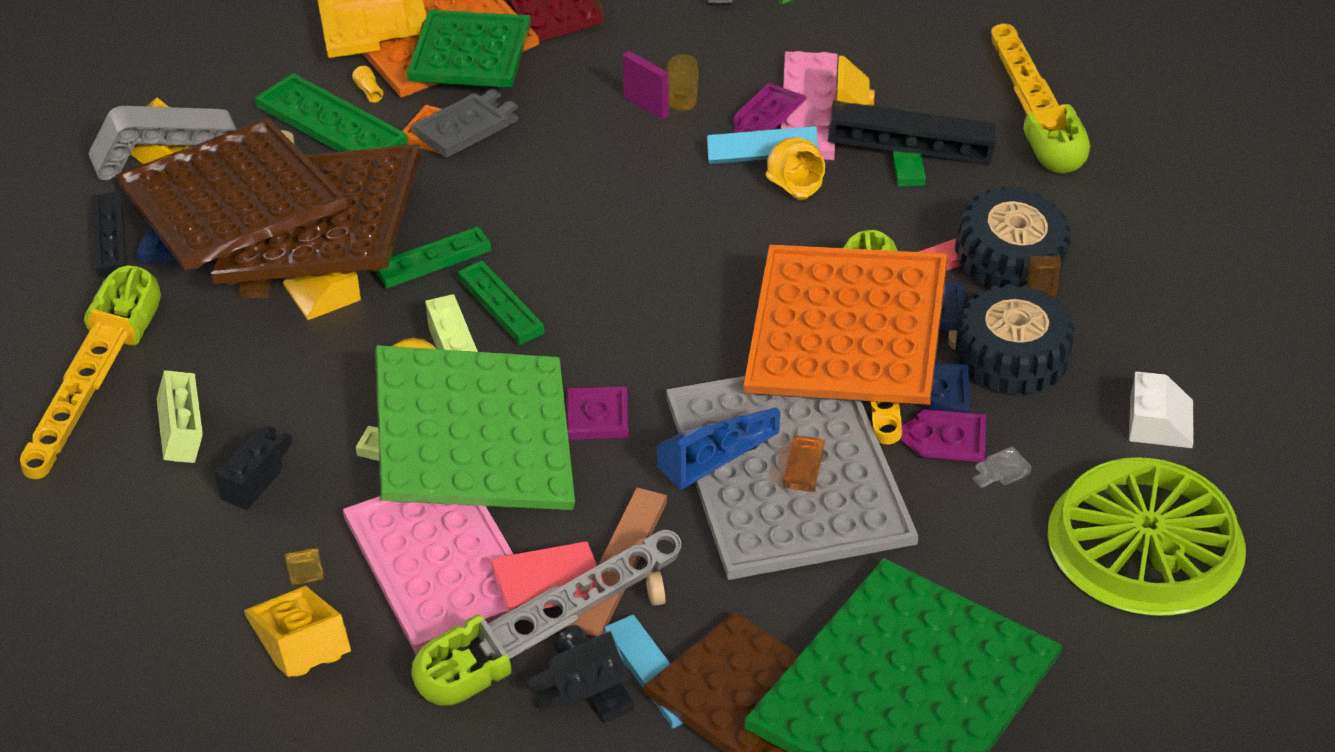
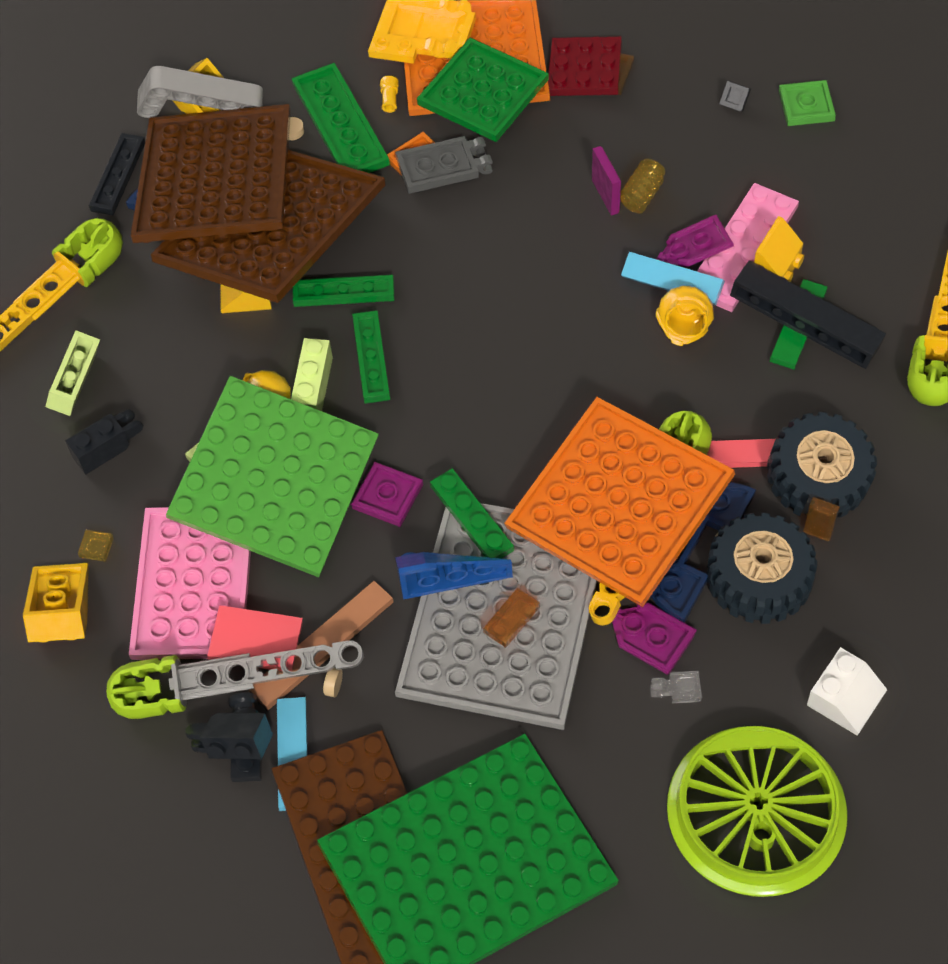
camera: 30 degrees right, 15 degrees up
none -> green plate [430,468,514,559]

